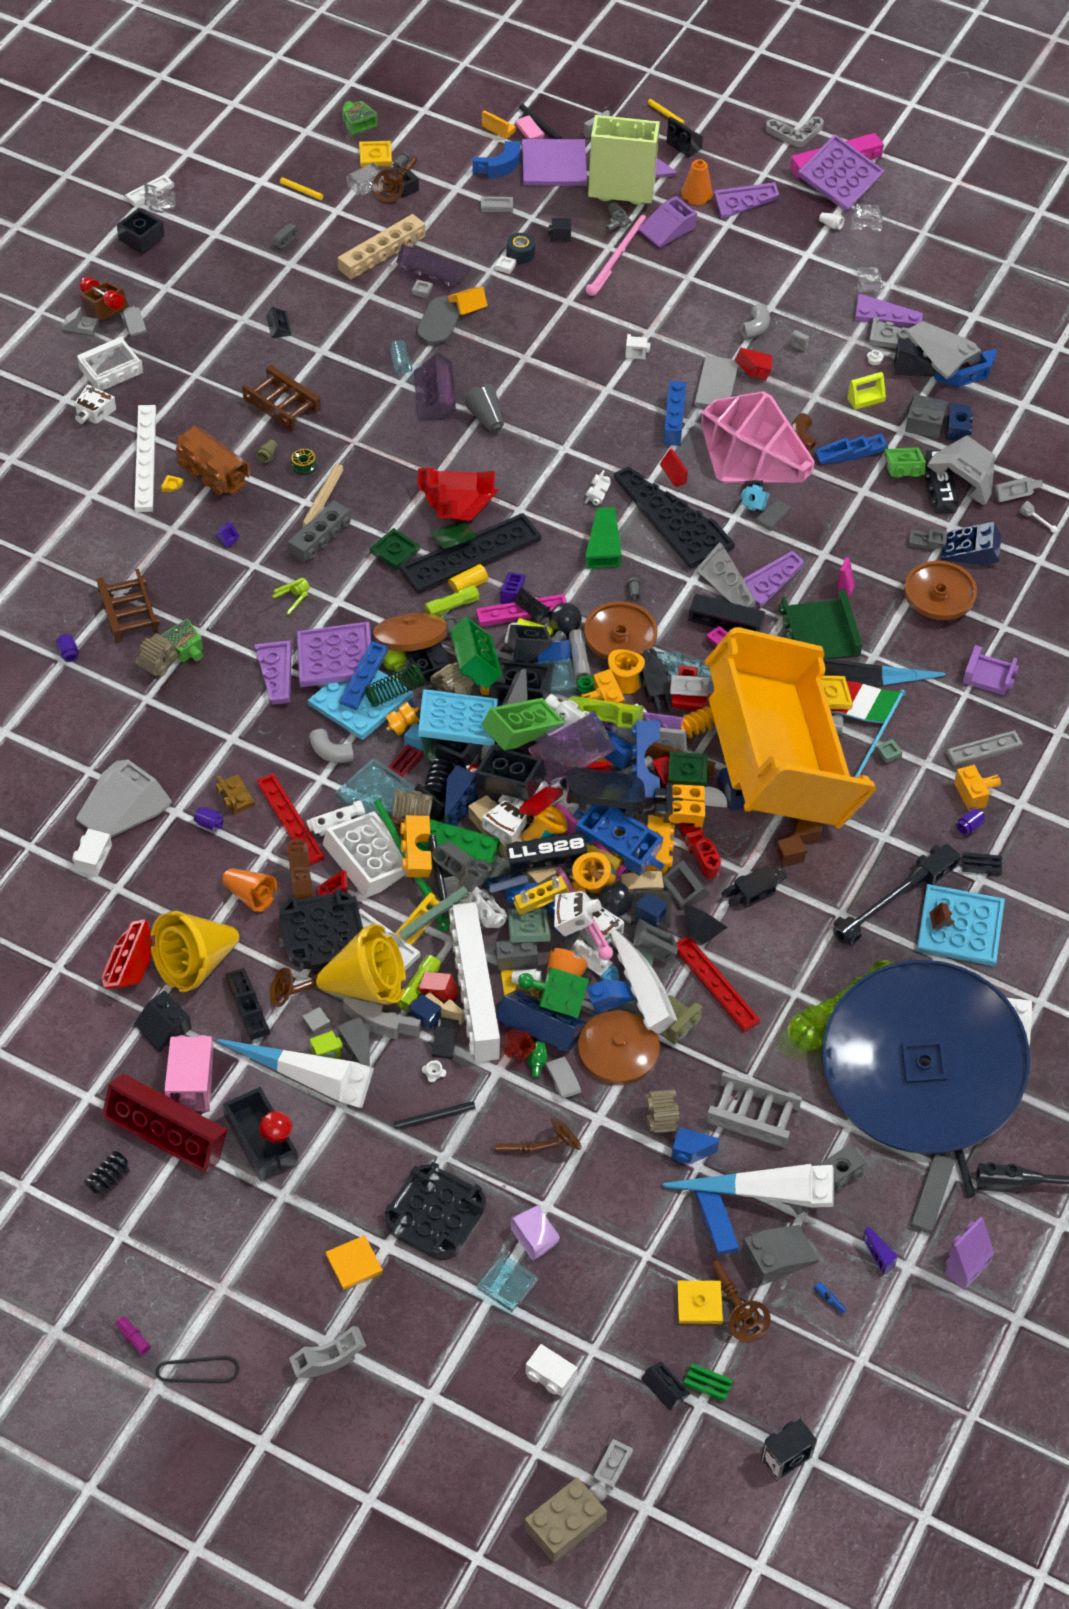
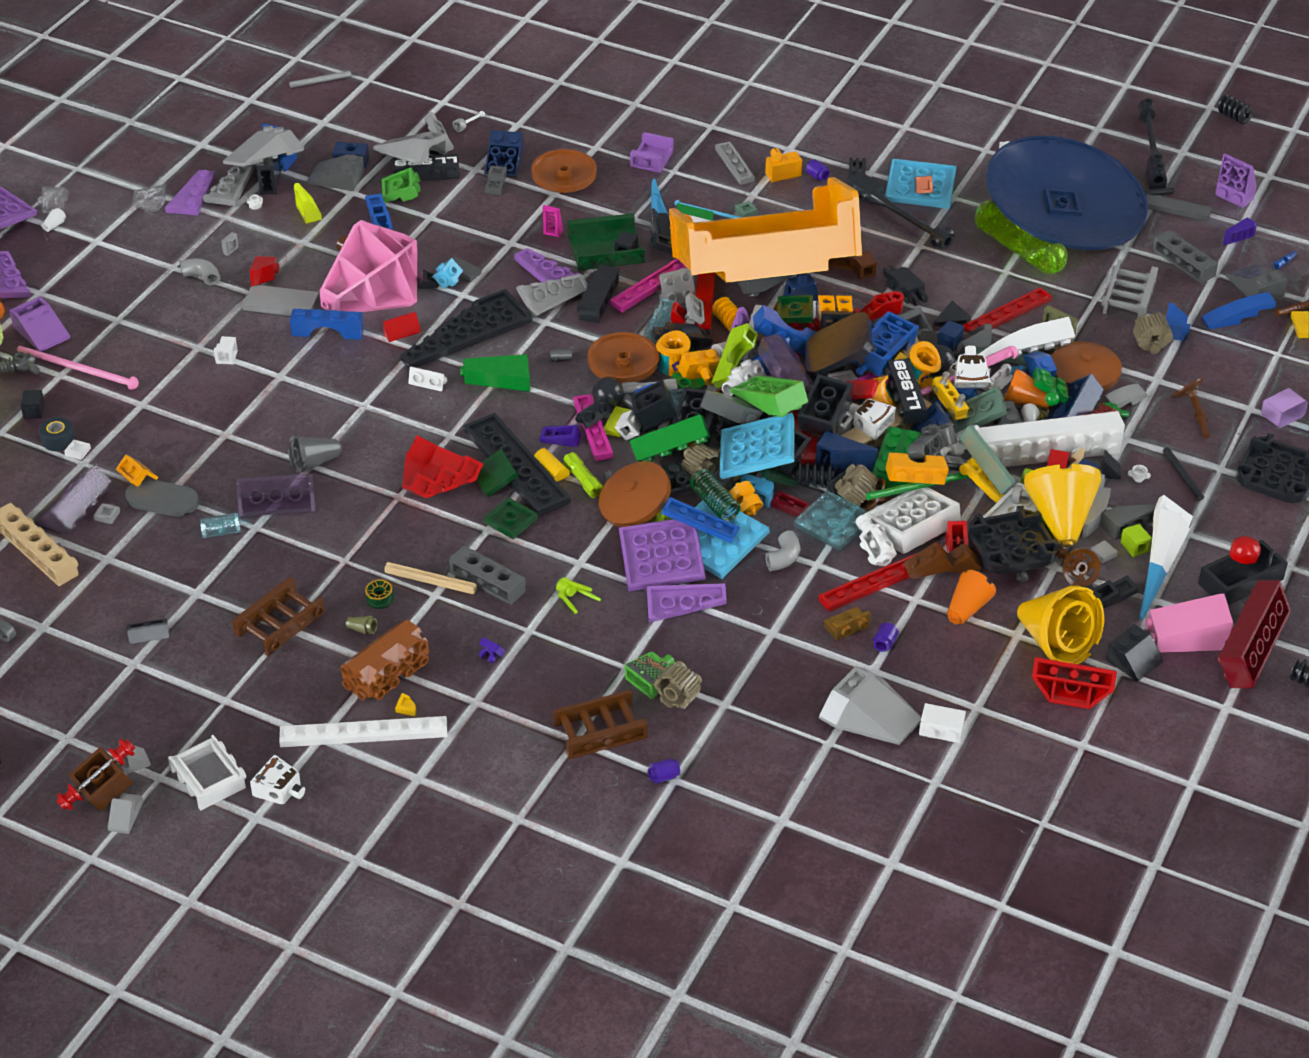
camera: 90 degrees left, 10 degrees down
white plate [663,1164,834,1208] -> none
none -> black brick [615,231,638,251]

